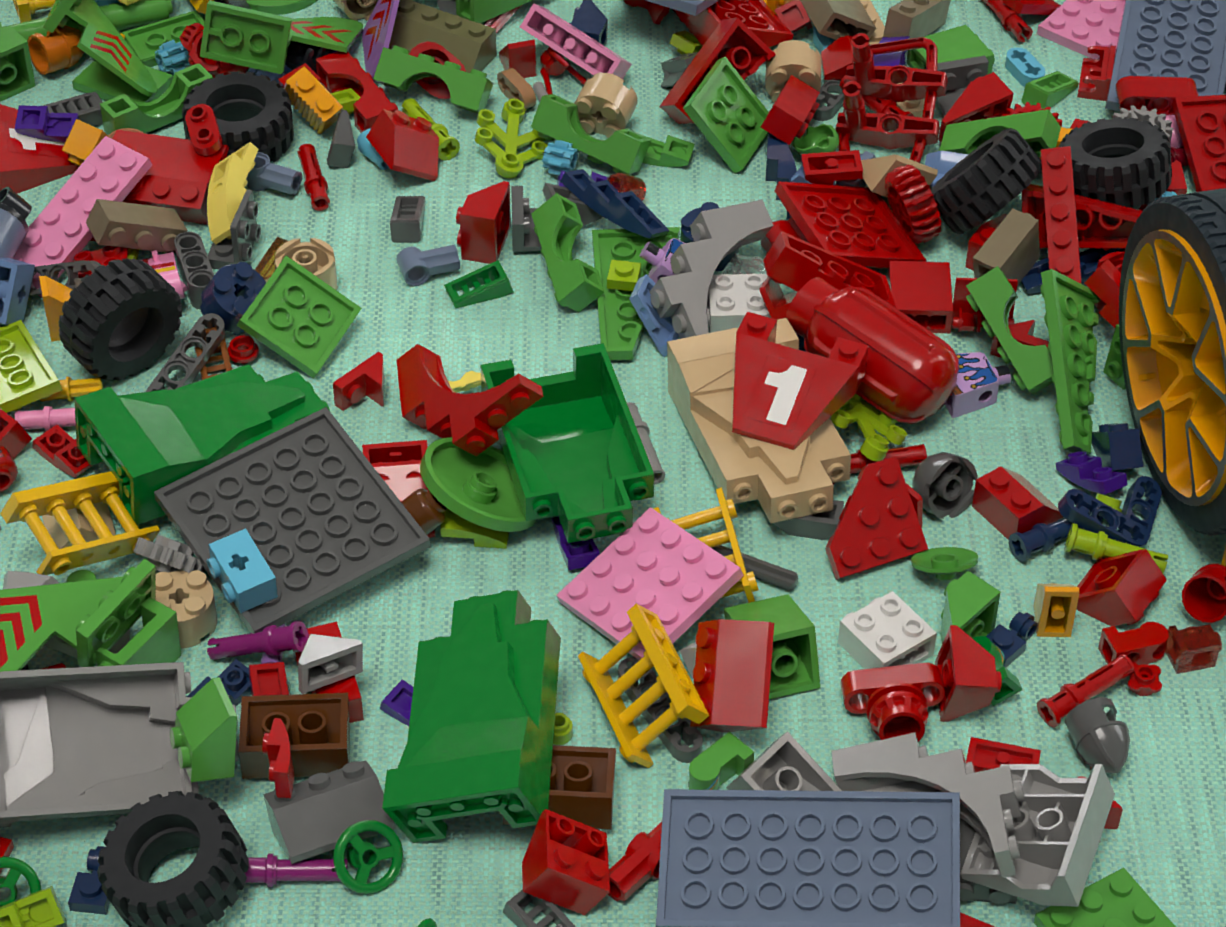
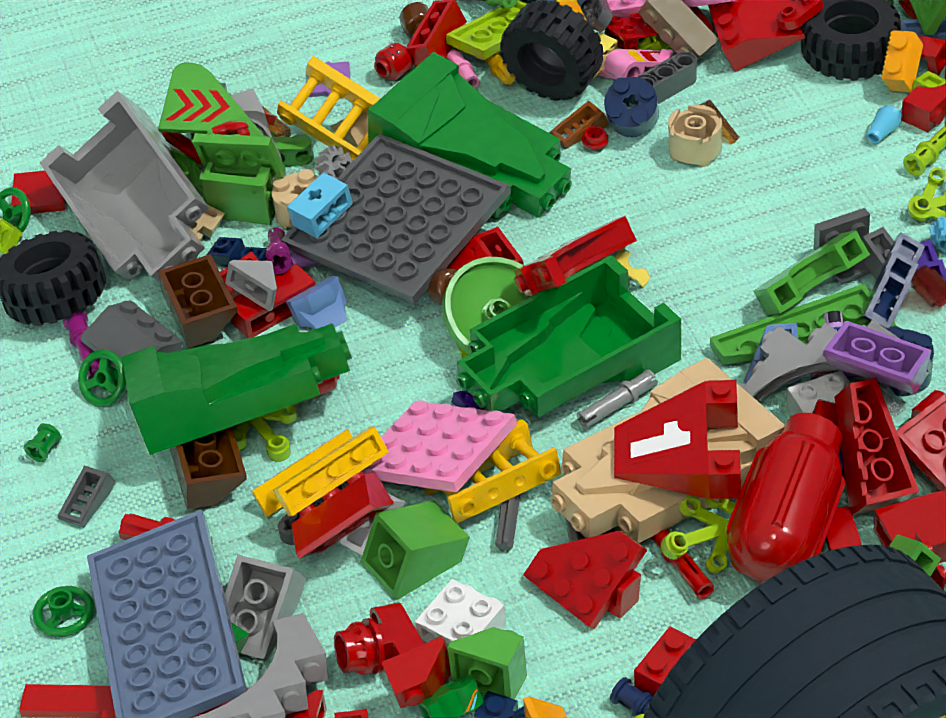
camera: 75 degrees right, 0 degrees up
dark grey beam [146,313,225,392] -> none
bright green slope [170,677,237,782] -> none
light yellow slope [207,142,259,244] -> none
dark grey bracket [207,190,261,269] -> none
bright green plate [237,255,362,379] -> none
sand blue piece [246,152,302,196] -> none
red slope [262,718,294,798] -> none
red pin [297,144,330,211] -> none
dark grey slope [327,110,355,168] -> none
red slope [333,352,385,411] -> none
red slope [366,109,439,181] -> none
dark grey slope [390,196,426,243] -> none
sand blue piece [396,244,460,286] -> none
green slope [444,260,514,308] -> none
red slope [456,181,511,264] -> none
red slope [522,809,610,915] -> none
lime plate [607,260,641,291] -> none
bright green leg [688,731,754,790] -> none
bright green dish [911,547,978,580] -> none
dark grey cylinder [912,452,978,519] -> none
none -> red arm [211,121,250,136]
none -> medium blue slope [286,276,347,329]
none -> medium lavender slope [823,321,932,395]

